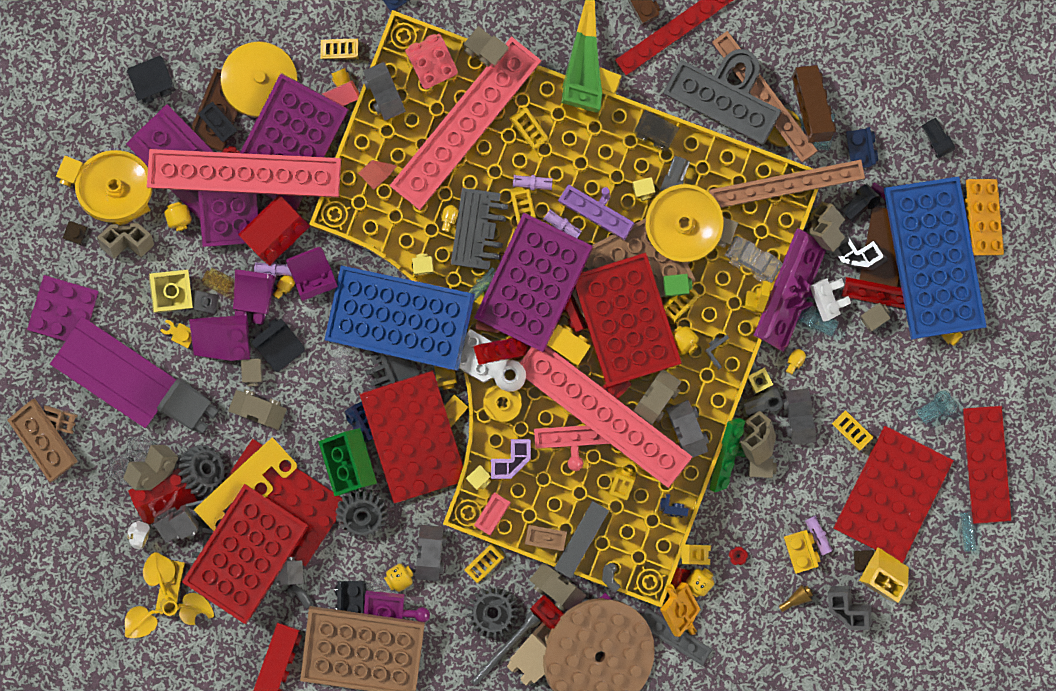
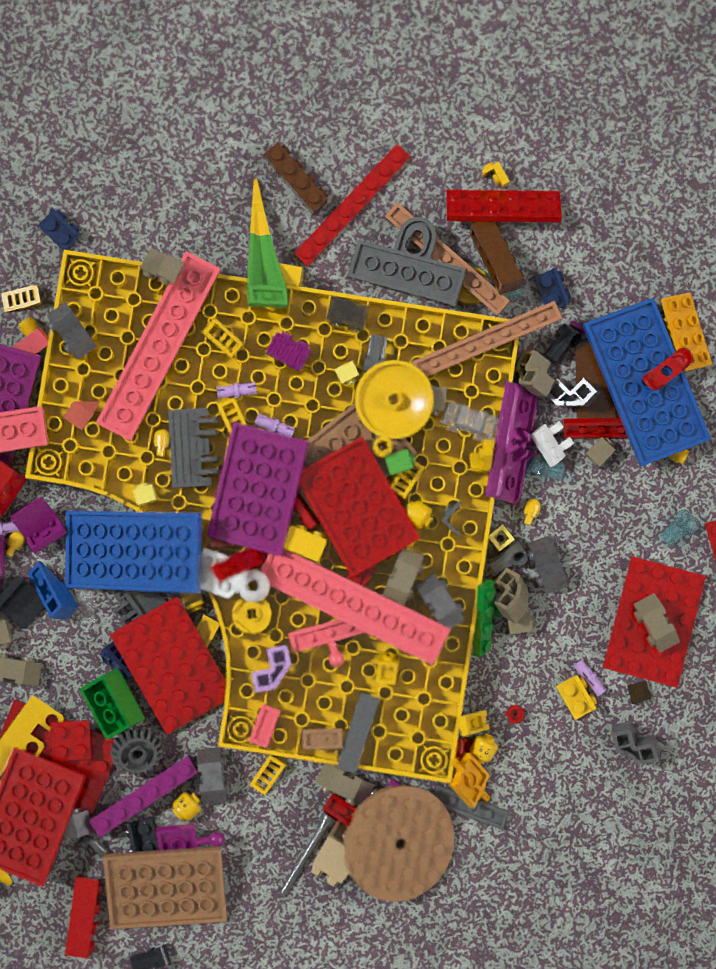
camera: 15 degrees left, 0 degrees up
coral bracket [405,34,458,89] -> none
light yellow plate [466,465,491,490] -> none
dark grey gear [467,586,519,639] -> none
clear light blue pin [468,267,496,303] -> none
medium lavender plate [558,184,635,241] -> none
dark grey arm [602,563,621,593] -> none
dark blue bracket [659,494,689,518] -> none
pearl gold cone [779,584,813,612] -> none
yellow slope [832,410,873,451] -> none
yellow slope [859,548,909,603] -> none
black piece [921,118,955,159] -> none
none -> blue slope [28,561,78,620]
none -> red plate [50,719,92,761]
none -> magenta brick [89,755,198,837]
none -> magenta brick [266,331,312,373]
none -> yellow cone [373,437,393,456]
none -> red plate [446,189,562,223]
none -> yellow bracket [481,162,510,188]
none -> dark tan brick [634,594,680,653]
none -> red piece [642,347,693,391]

